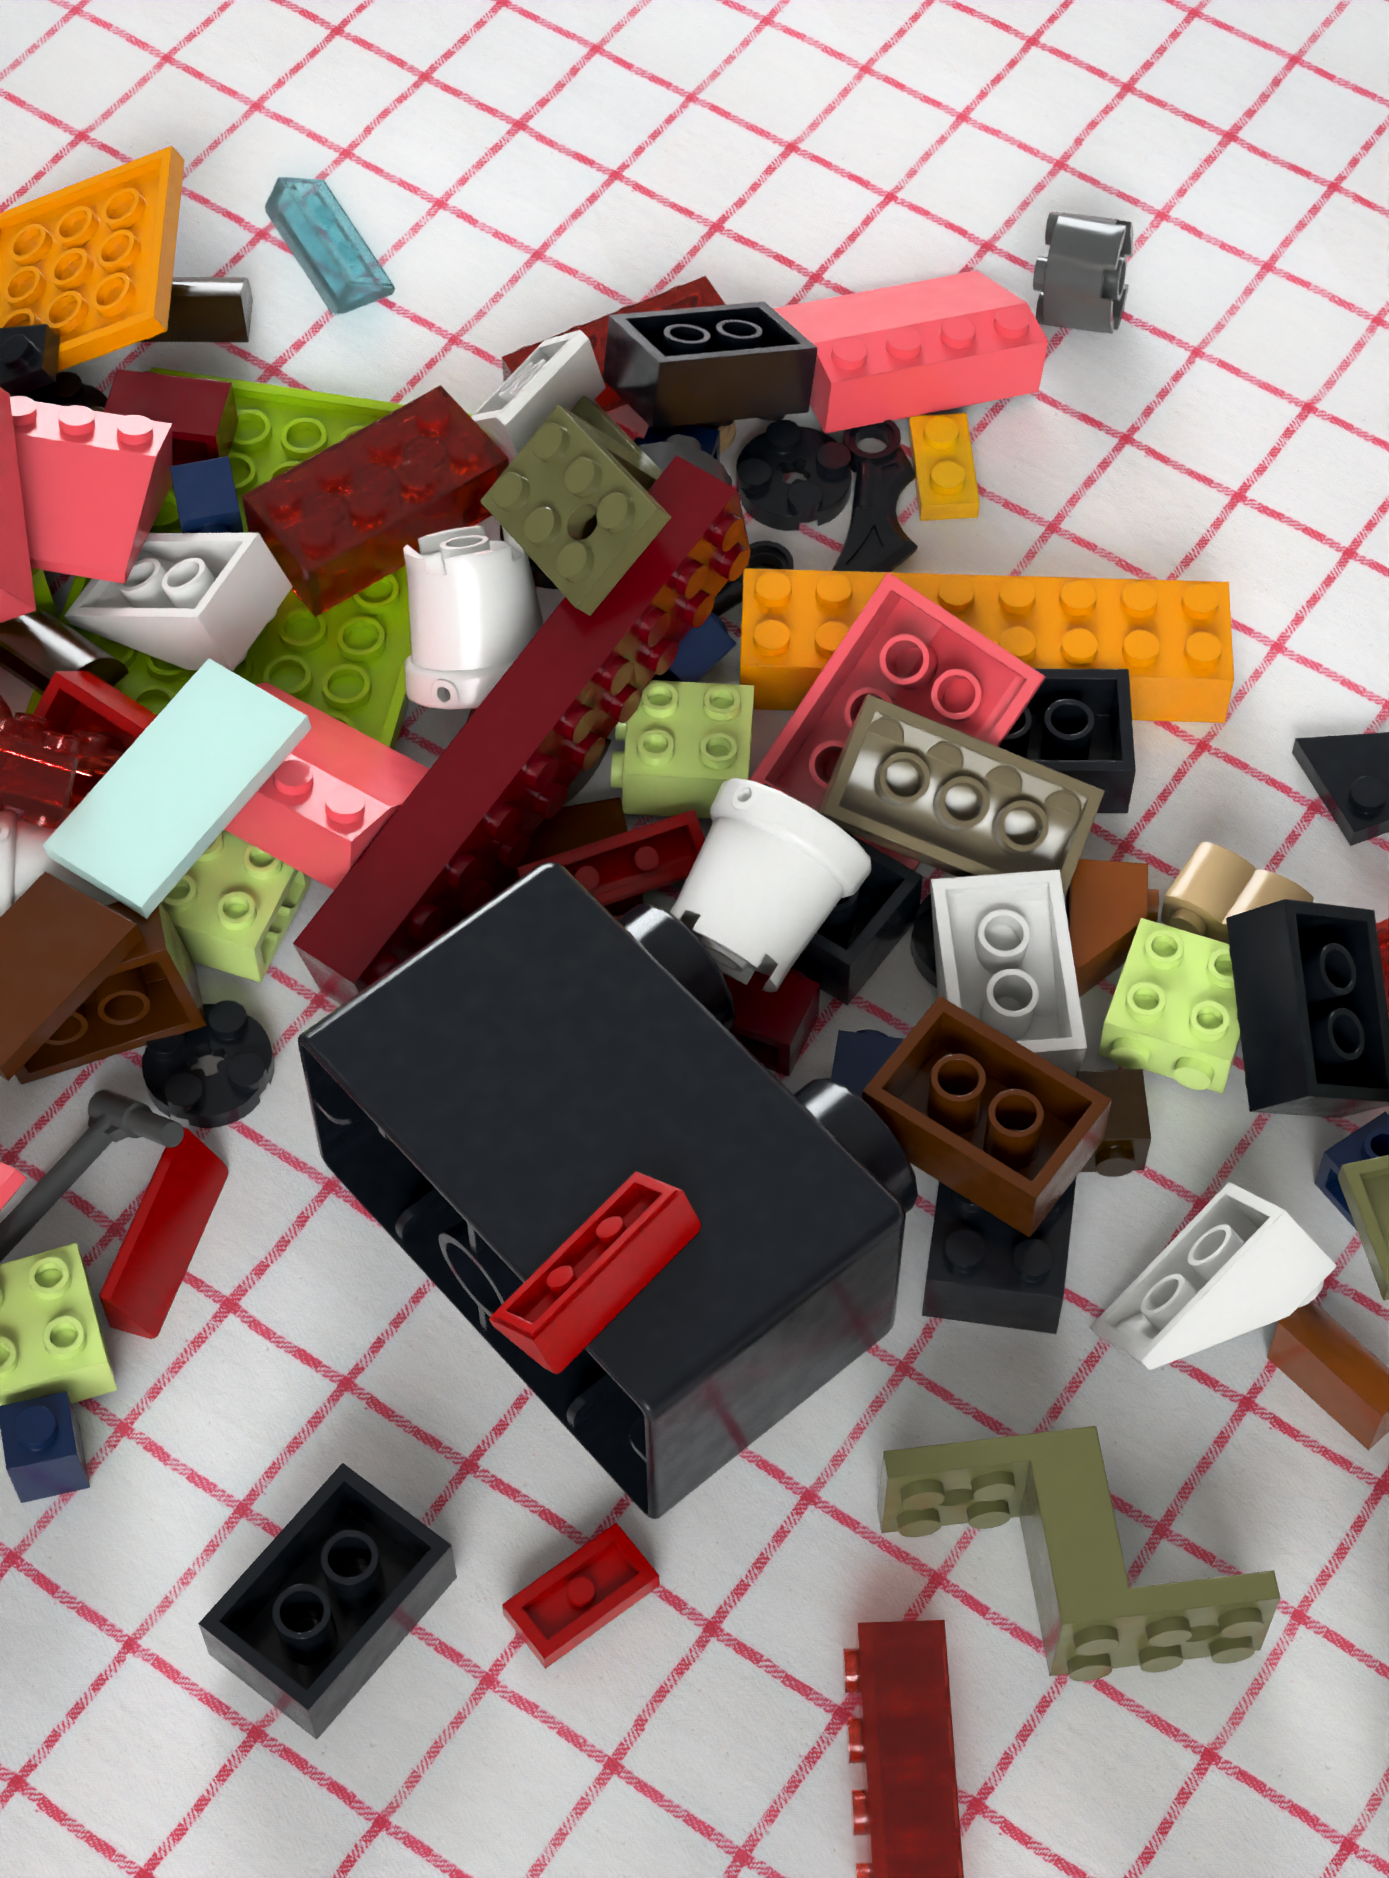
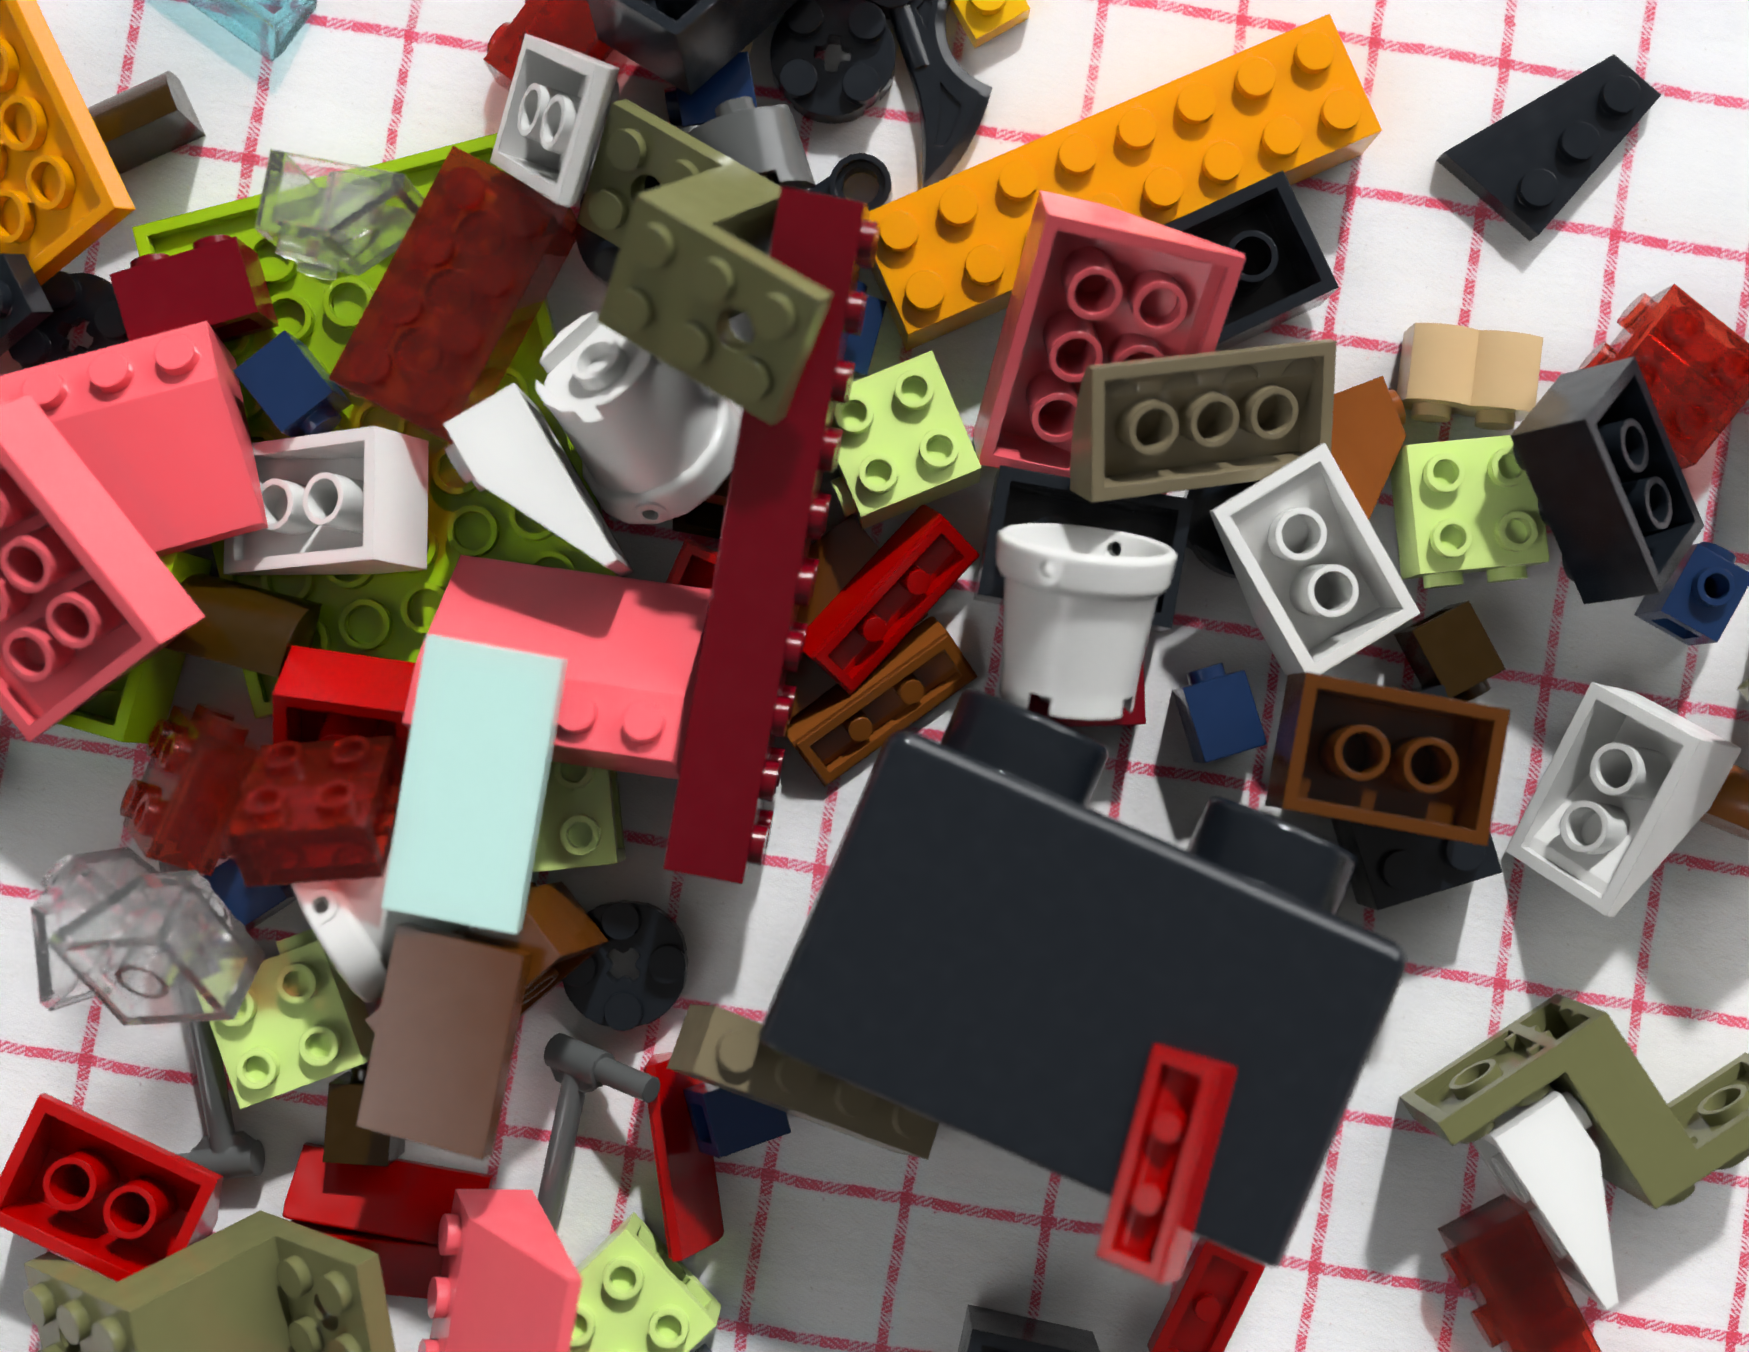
camera: 30 degrees left, 30 degrees up
none -> clear slope [255,149,436,280]
none -> white slope [443,383,635,577]
none -> dark tan brick [667,1004,939,1160]
none -> dark blue brick [683,1082,791,1158]
none -> white slope [1472,1087,1619,1311]

